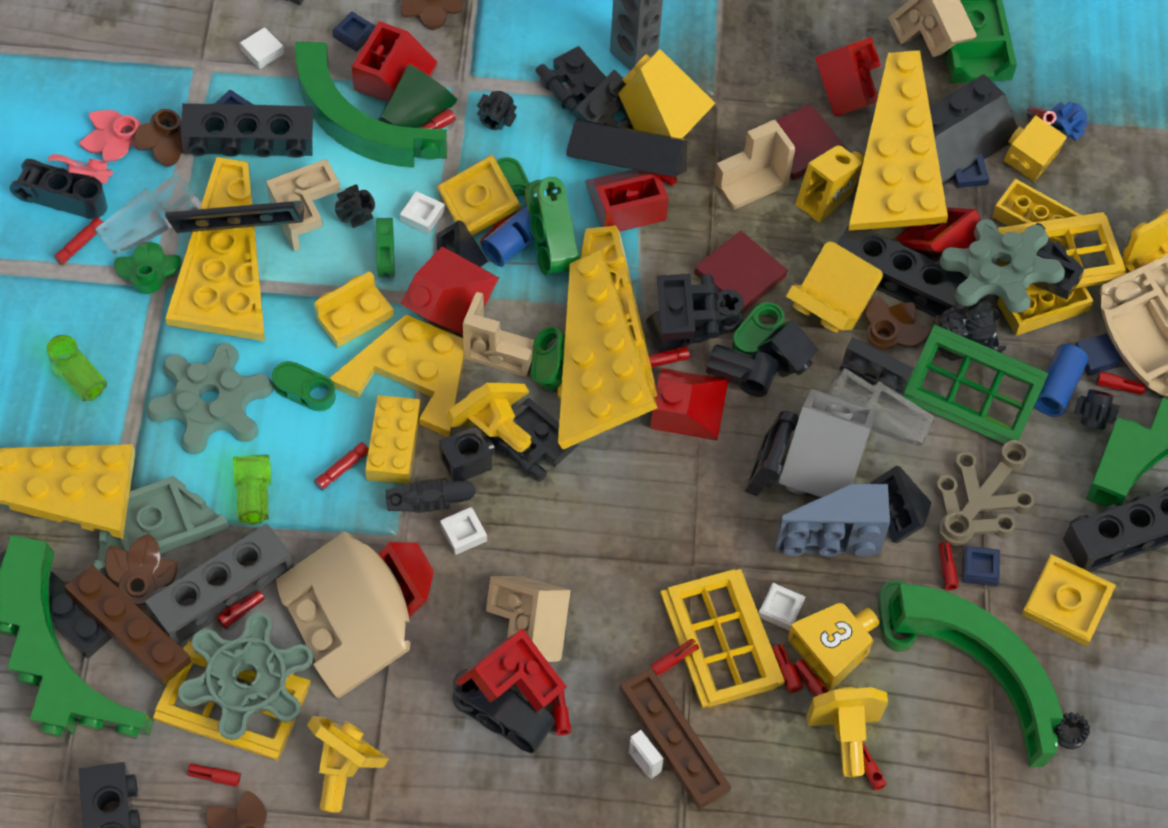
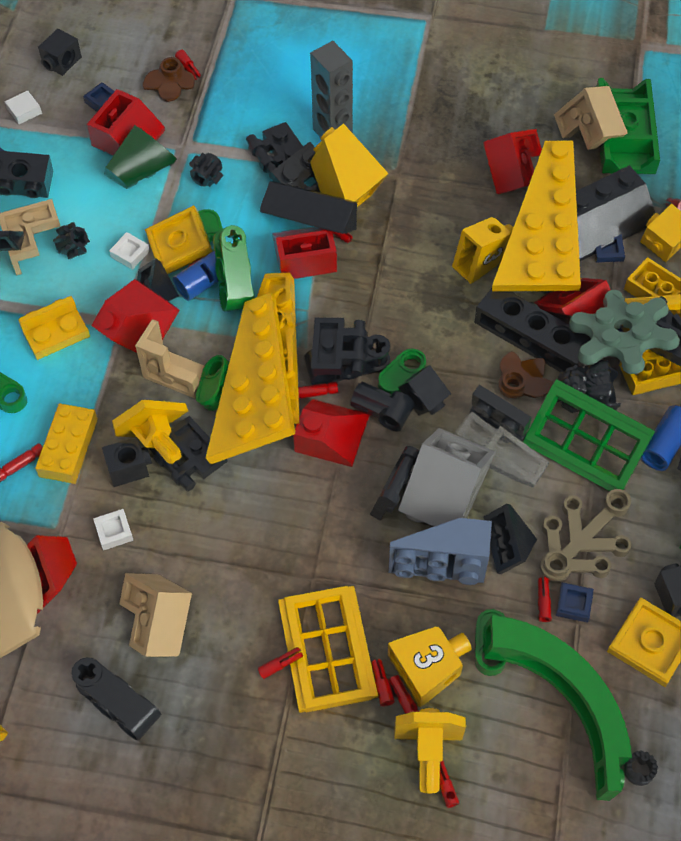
camera: 10 degrees right, 0 degrees up
green arch [295,41,448,168] -> none
yellow wing [330,315,464,437] -> none
green piece [376,217,395,278] -> none
black hinge [386,477,476,513] -> none
red pin [420,108,456,129] -> none
red panel [455,628,567,712] -> none
red pin [552,690,572,736] -> none
reddish brown plate [620,668,731,810] -> none
white tile [628,730,664,779] -> none
dark red tile [694,230,788,314] -> none
tan panel [714,120,795,209] -> none
white tile [759,583,805,631] -> none
dark red tile [777,104,846,180] -> none
yellow bracket [786,242,883,333] -> none

